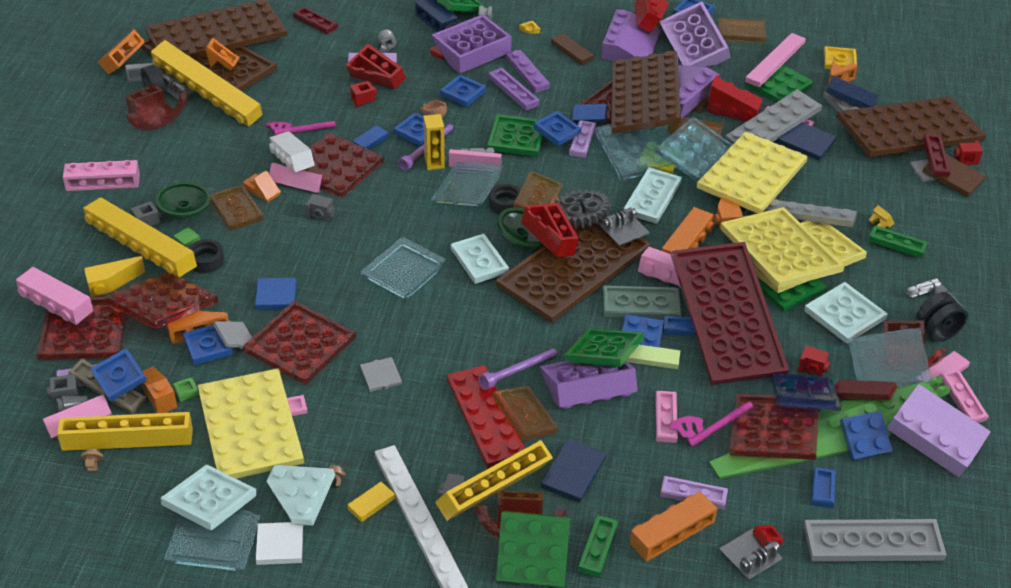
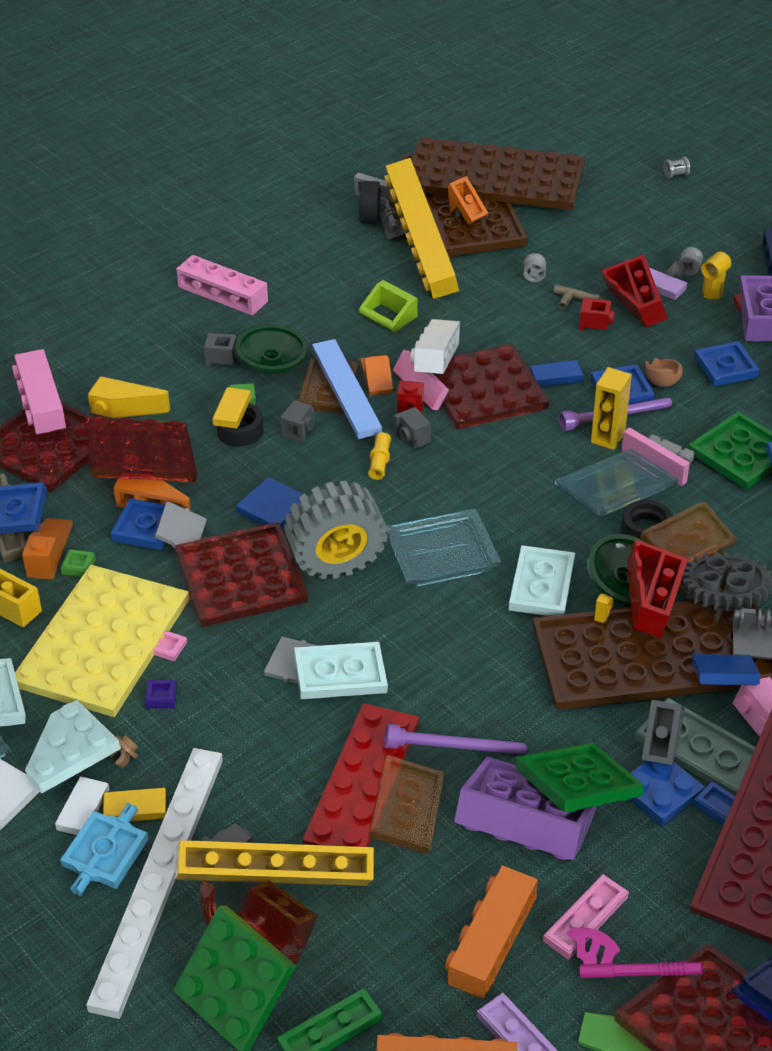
camera: 40 degrees right, 0 degrees up
yellow brick [83,197,197,277] -> none
orange slope [98,29,145,75] -> none
clear red piece [125,84,188,130] -> none
dark pink piece [265,121,336,136] -> none
dark red tile [293,7,338,35] -> none
dark blue tile [541,439,606,503] -> none
yellowish green tile [626,345,681,369] -> none
none -> white tile [55,776,110,835]
none -> medium azure plate [60,803,149,896]
none -> dark purple tile [145,680,177,709]
none -> yellow tile [212,387,251,429]
none -> dark grey brick [280,400,315,443]
none -> light grey wheel [284,481,388,579]
none -> light aqua plate [294,642,388,699]
none -> light blue tile [312,339,382,439]
none -> lime tile [358,280,418,332]
none -> yellow pin [368,432,391,480]
none -> red brick [397,381,424,414]
none -> orange brick [445,865,538,999]
none -> light grey wheel [523,253,546,282]
none -> dark tan piece [554,285,600,310]
none -> yellow tile [594,593,614,623]
none -> dark grey slope [642,700,685,765]
none -> blue tile [692,654,760,685]
none -> yellow piece [701,251,731,300]

